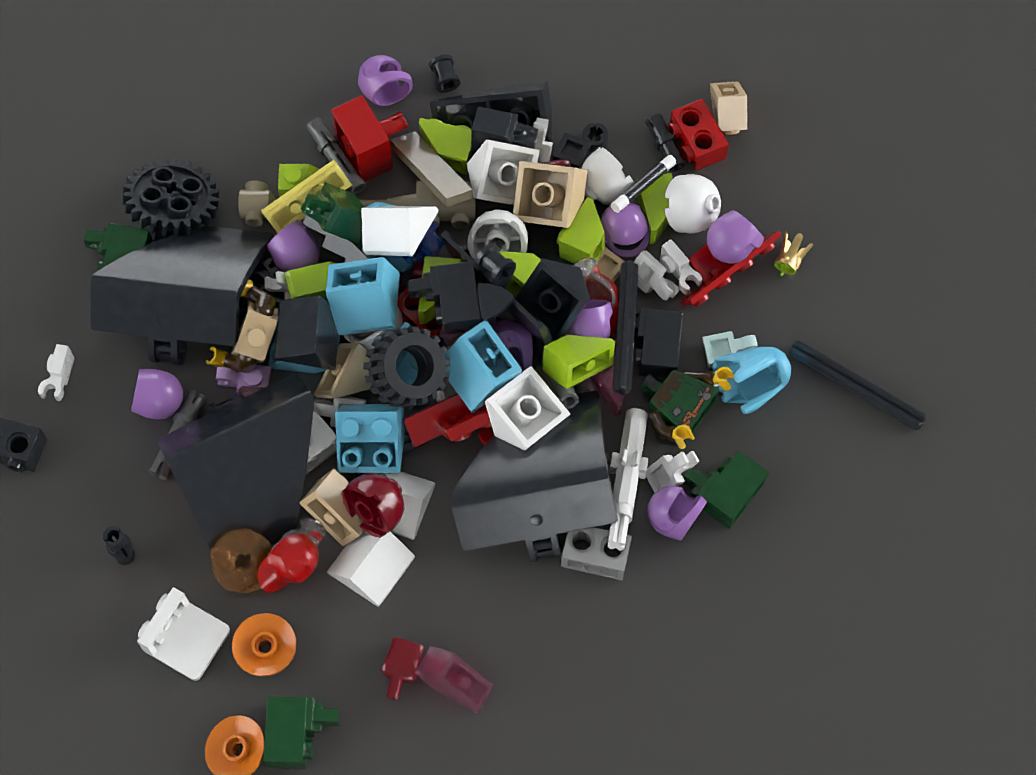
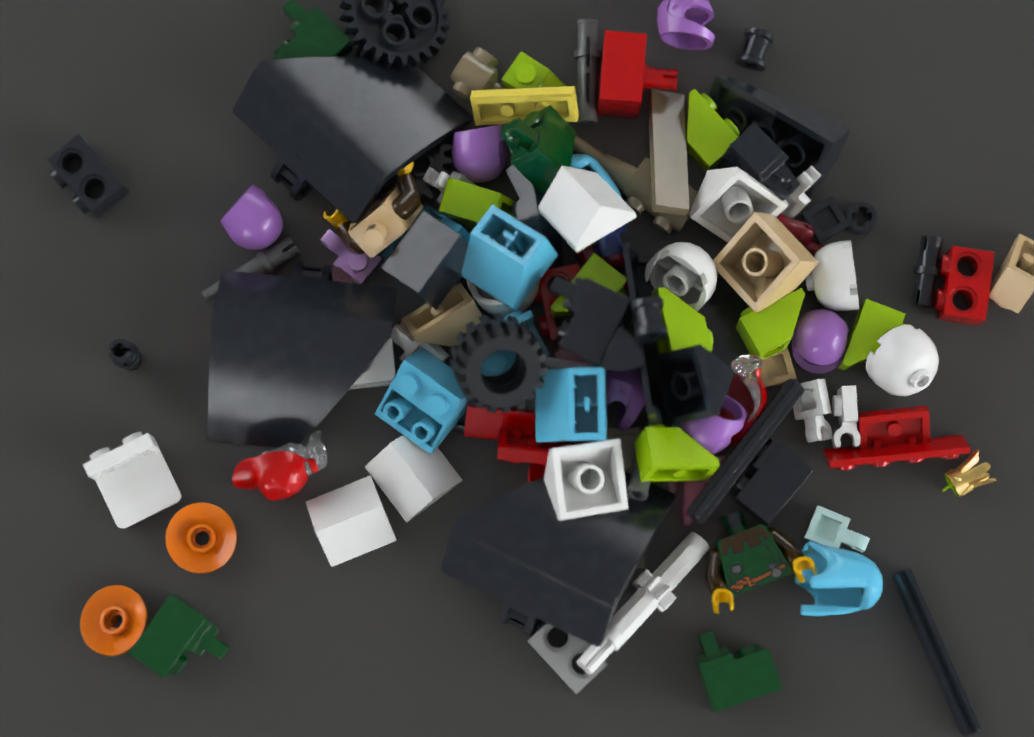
camera: 30 degrees right, 15 degrees up
white plate [38,344,75,401] -> none
clear orange plate [210,528,273,593] -> none
tan slope [299,469,363,546] -> none
dark red cylinder [341,473,405,538] -> none
dark red piece [382,638,425,701] -> none
clear pink slope [414,646,494,713] -> none
black bar [611,155,676,213] -> none
white plate [646,451,699,493] -> none
medium lavender helmet [647,486,707,541] -> none
medium lavender helmet [707,210,764,264] -> none

